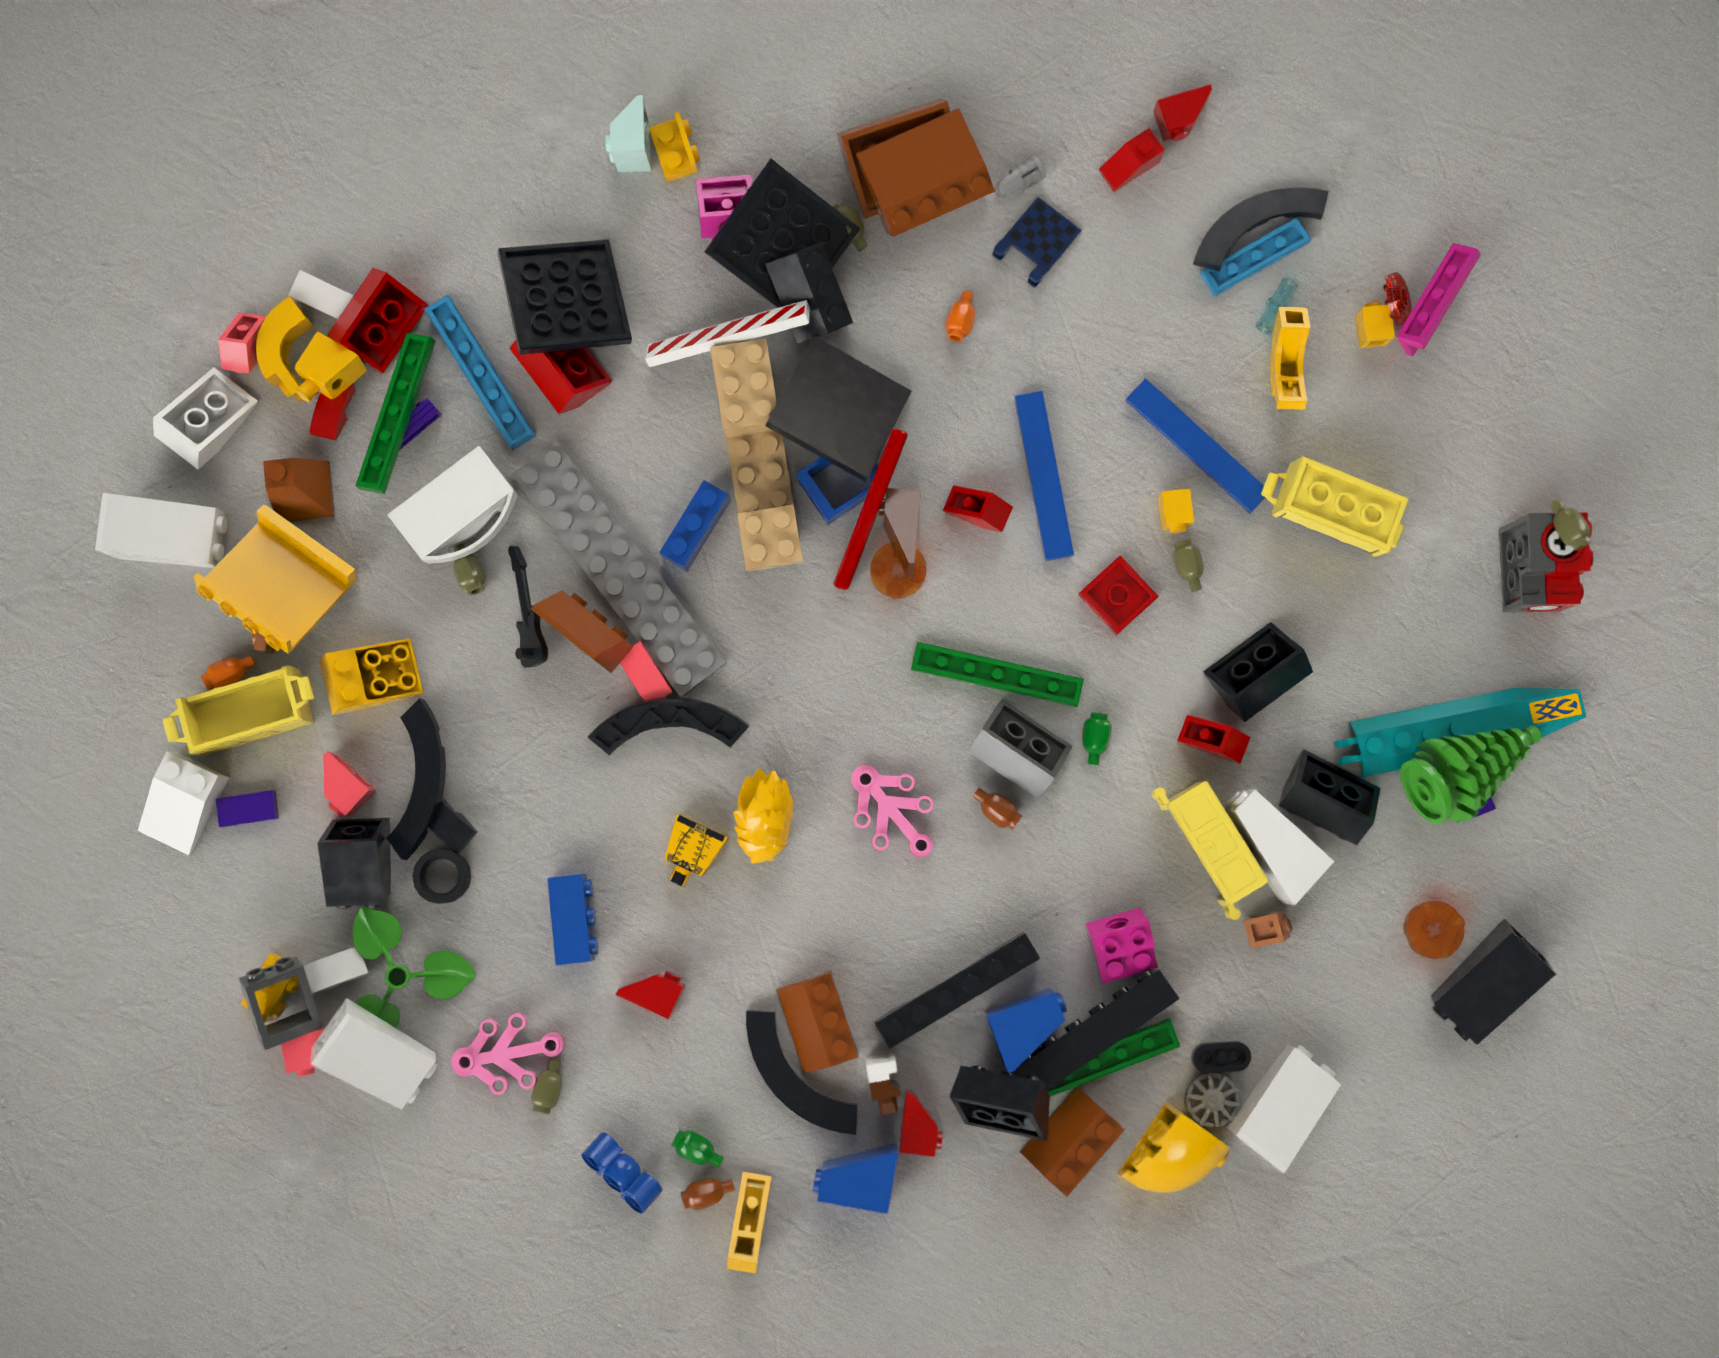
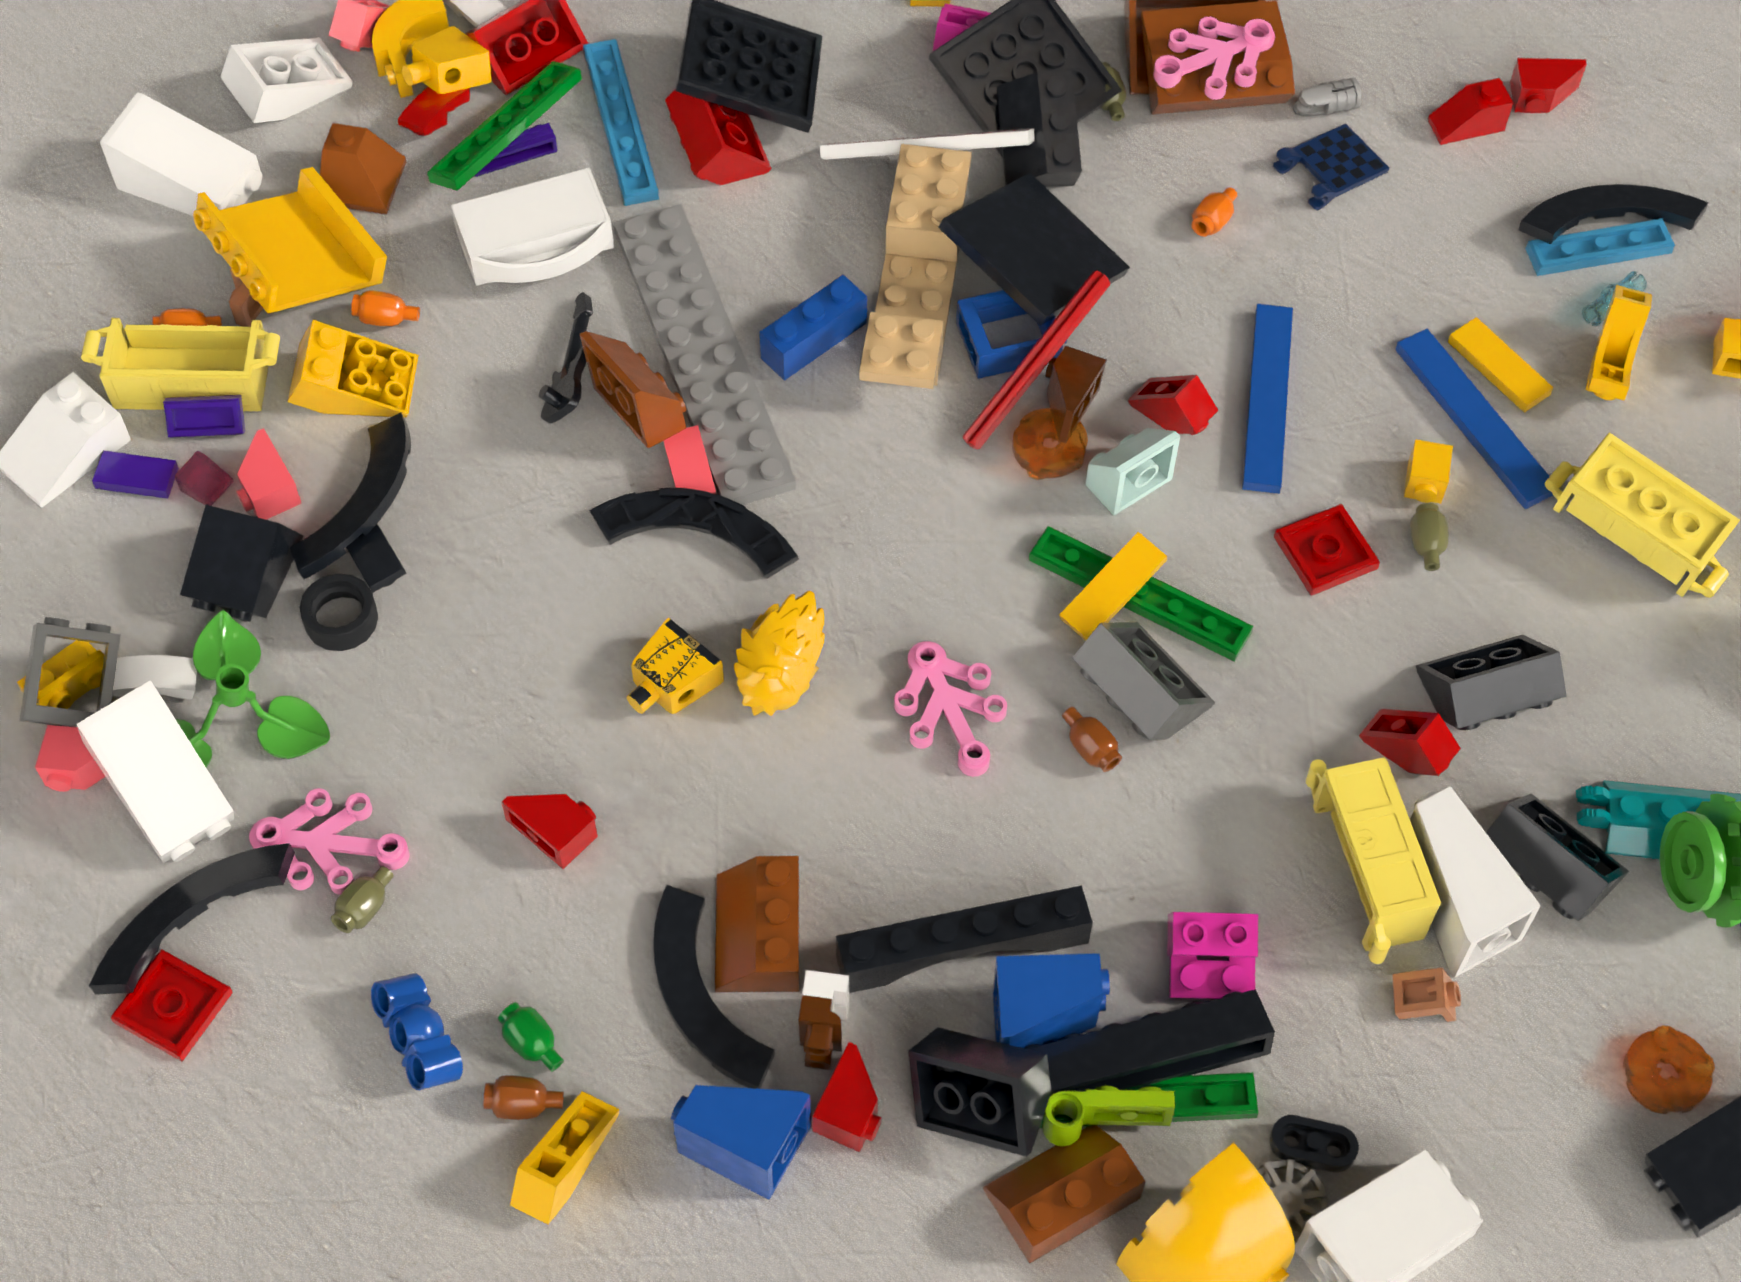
camera: 15 degrees right, 25 degrees down
olive plant [453,544,485,595] -> none
blue brick [547,874,598,965] -> none
green plant [1082,712,1112,765] -> none
none -> black tile [89,843,295,995]
none -> red tile [110,949,233,1062]
none -> dark purple tile [163,395,246,438]
none -> clear pink slope [175,451,234,506]
none -> orange plant [351,290,420,326]
none -> lime plate [1042,1086,1175,1146]
none -> yellow tile [1059,532,1167,641]
none -> light aqua slope [1086,428,1180,516]
none -> bright pink plant [1154,17,1275,100]
none -> yellow tile [1448,317,1554,413]

